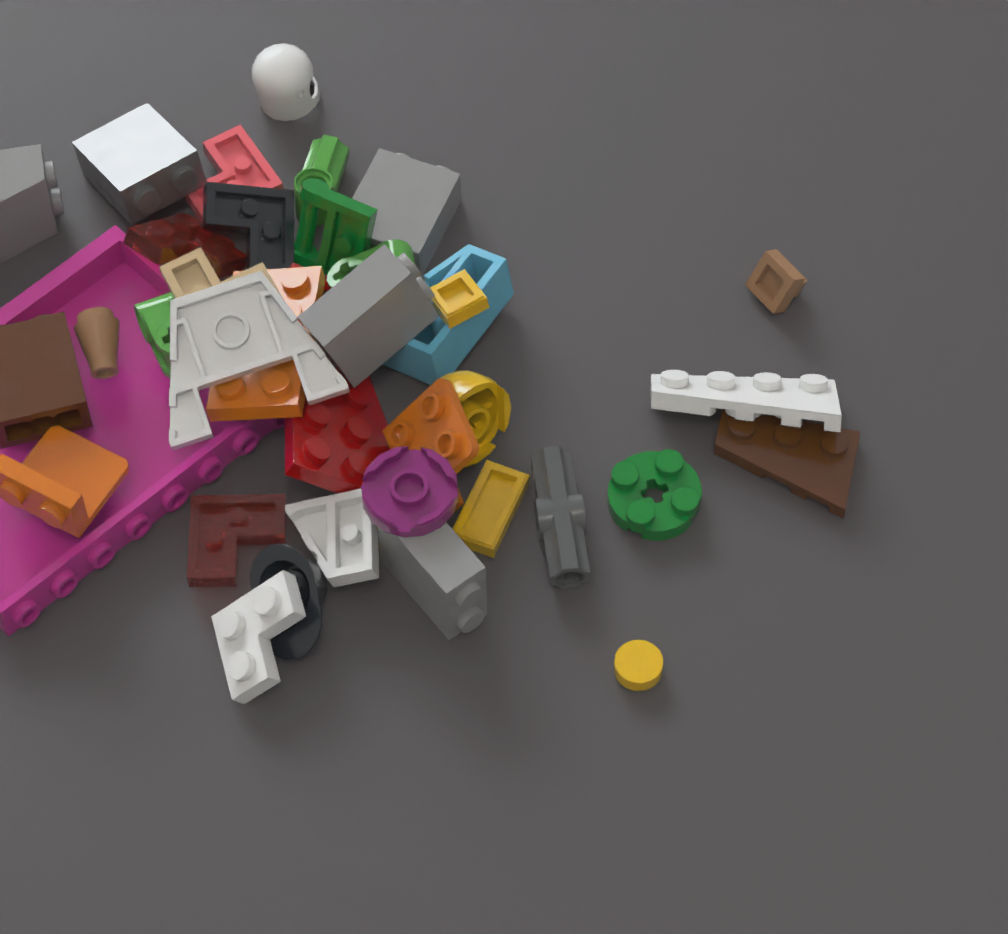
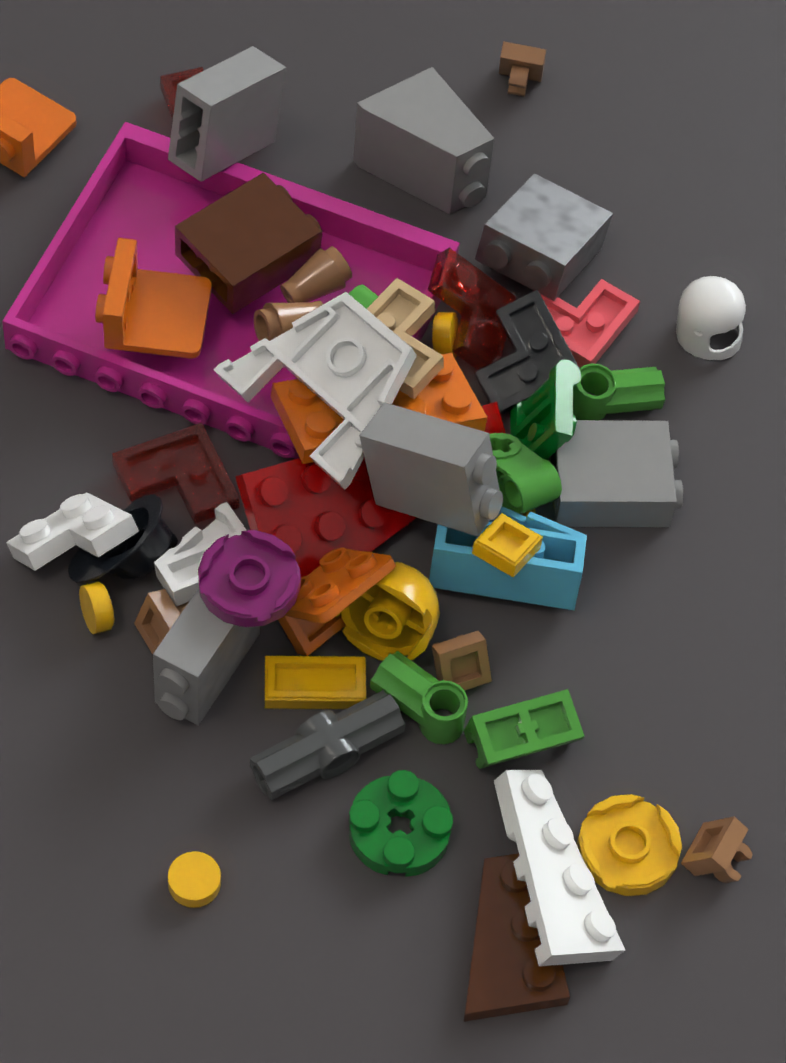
camera: 60 degrees right, 0 degrees up
none -> yellow tile [79,581,114,634]
none -> medium nougat tile [134,589,189,654]
none -> medium nougat cone [254,300,323,341]
none -> bright green piece [370,651,468,745]
none -> medium nougat tile [432,631,492,690]
none -> bright green hinge [464,689,585,769]
none -> yellow tile [577,794,682,896]

